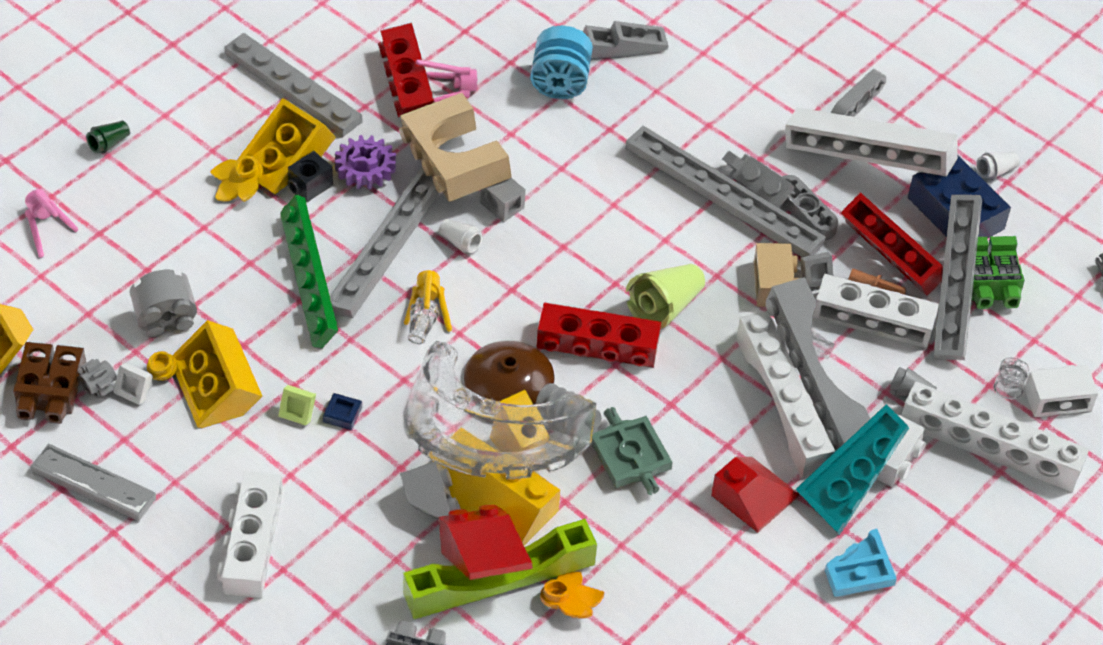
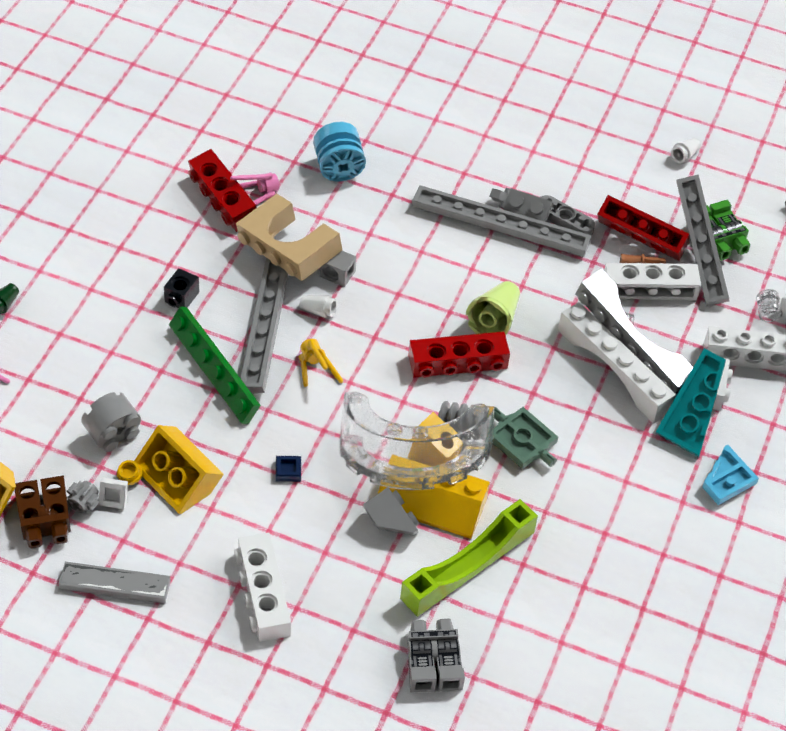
camera: 20 degrees left, 0 degrees up
yellow plate [210,156,263,202] -> none
light grey plate [224,33,363,137] -> none
yellow slope [237,98,336,195] -> none
yellowish green tile [278,385,316,426] -> none
medium lavender gear [334,135,396,190] -> none
clear cone [408,298,439,344] -> none
red slope [439,504,533,580] -> none
reddish brown dish [464,340,555,414] -> none
light orange plate [540,572,604,619] -> none
light grey slope [583,21,669,58] -> none
red slope [711,457,799,533] -> none
tan brick [753,243,799,307] -> none
white brick [785,107,958,176] -> none
light grey tile [801,252,833,288] -> none
light grey beam [831,69,887,117] -> none
light grey cone [890,367,937,397] -> none
dark blue brick [907,155,1011,239] -> none

